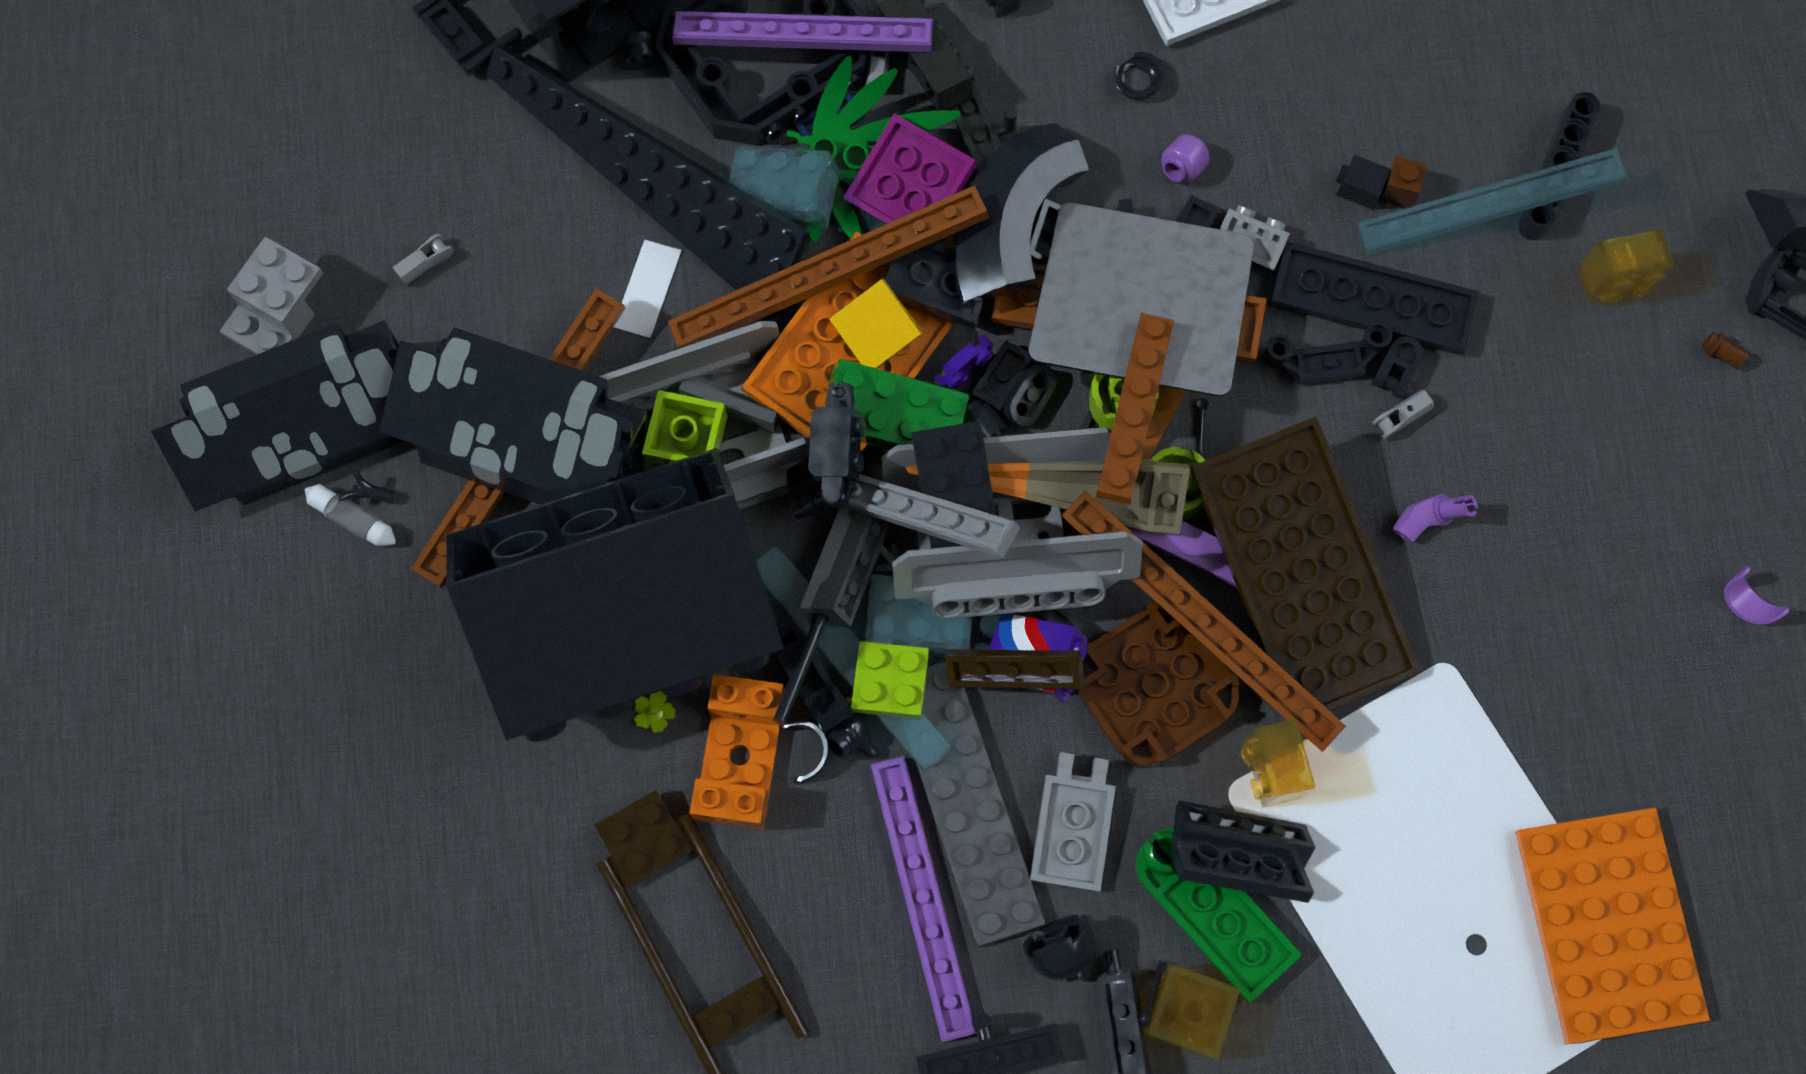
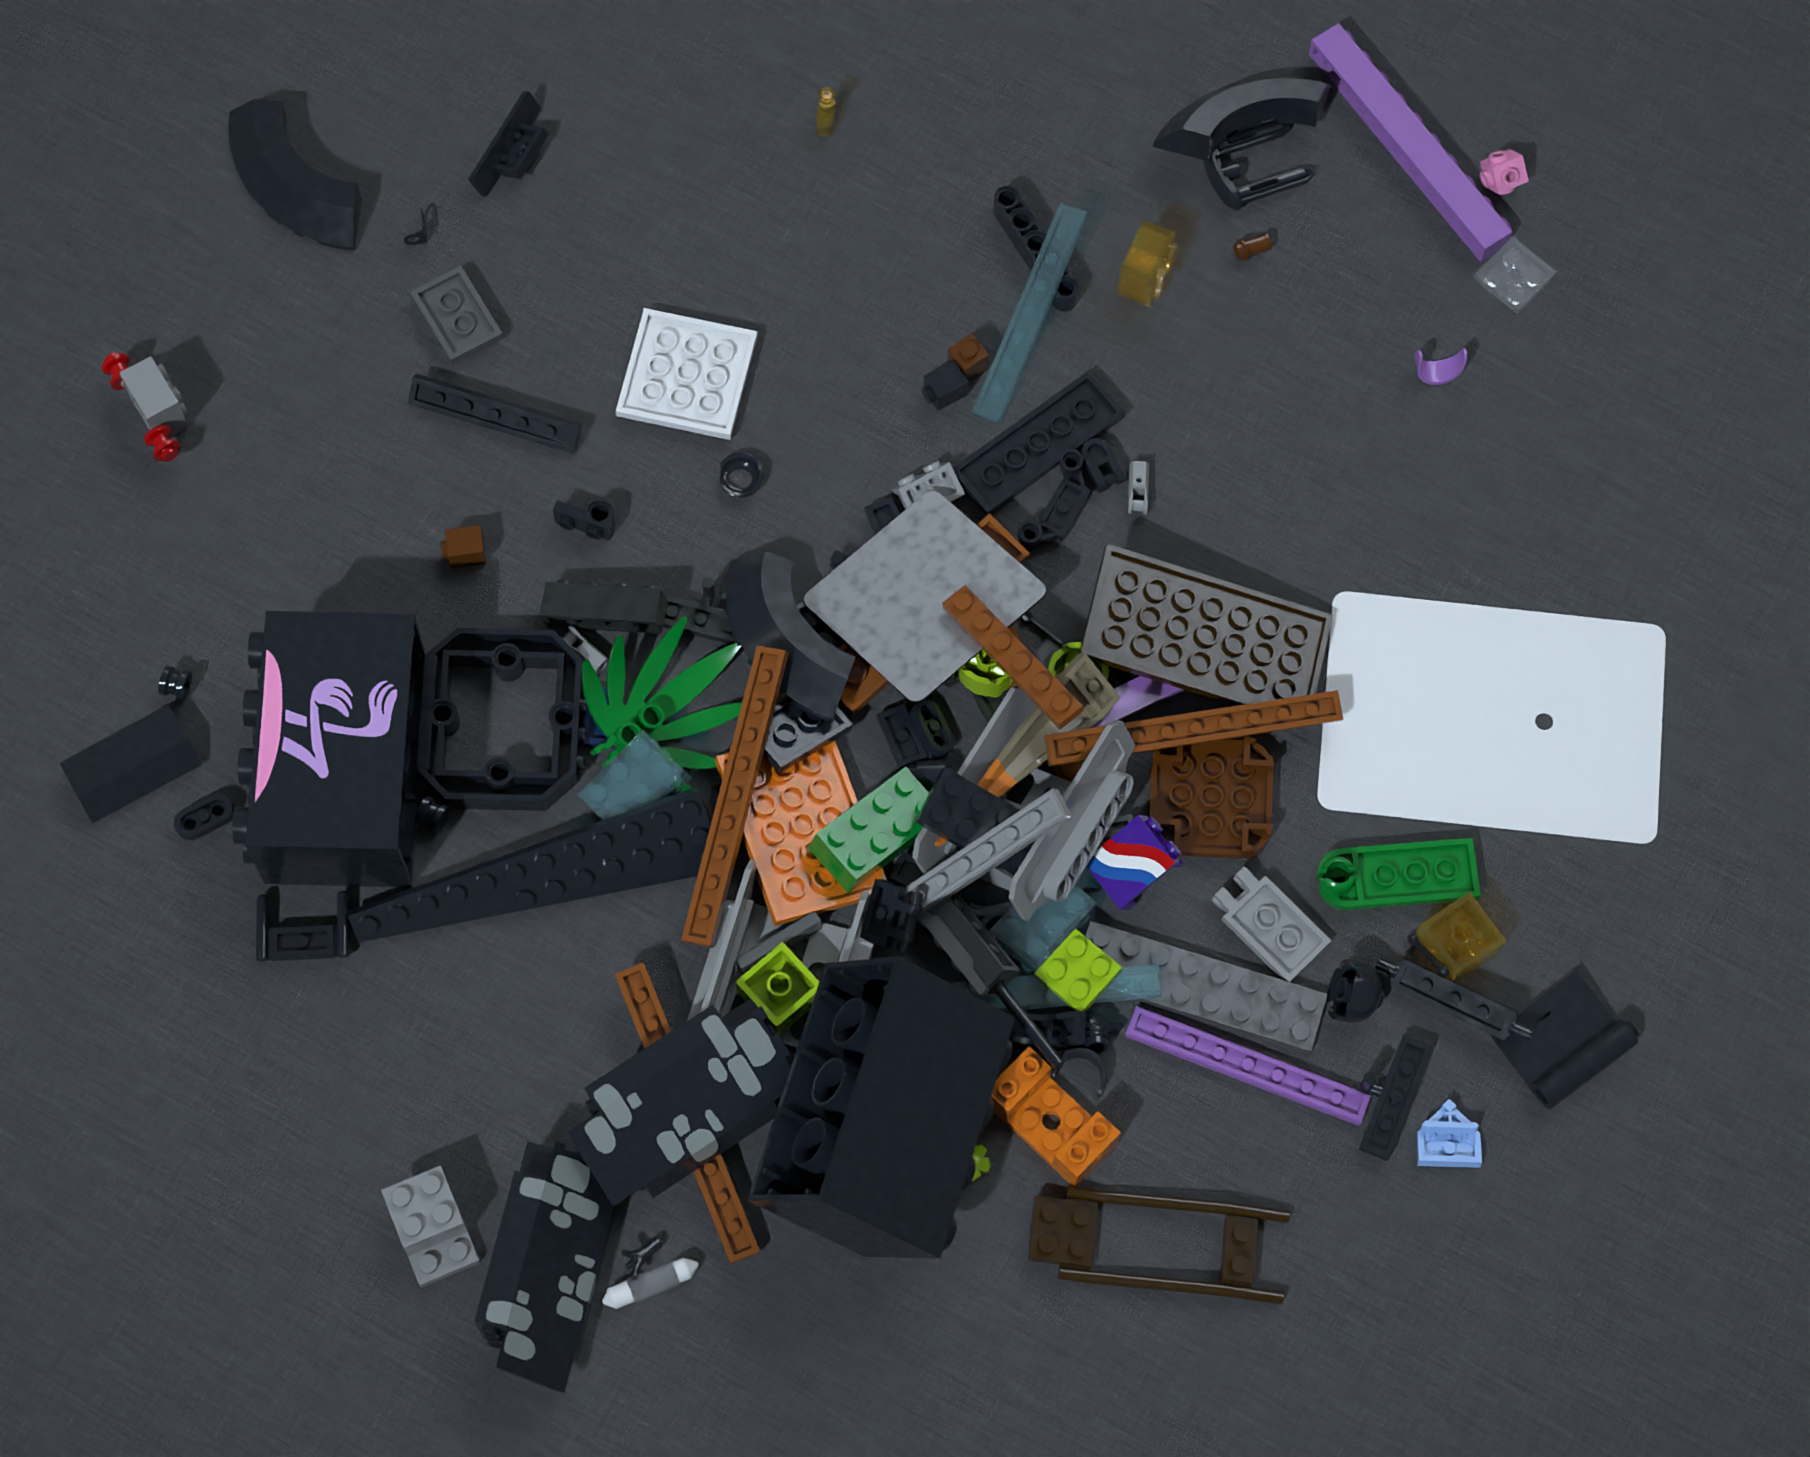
camera: 55 degrees left, 5 degrees down
light grey bar [392,233,453,286] -> none
white sticker [614,240,681,338] -> none
medium lavender tile [672,11,933,52] -> none
black hinge [808,382,866,508] -> none
yellow tile [829,279,923,369] -> none
magenta plate [843,113,978,224] -> none
dark purple plate [934,334,995,390] -> none
dark brown plate [944,649,1086,689] -> none
medium lavender head [1161,134,1210,183] -> none
black slope [1171,800,1316,903] -> none
clear yellow brick [1241,718,1316,808] -> none
medium lavender arm [1392,494,1478,543] -> none
orange plate [1515,807,1710,1045] -> none

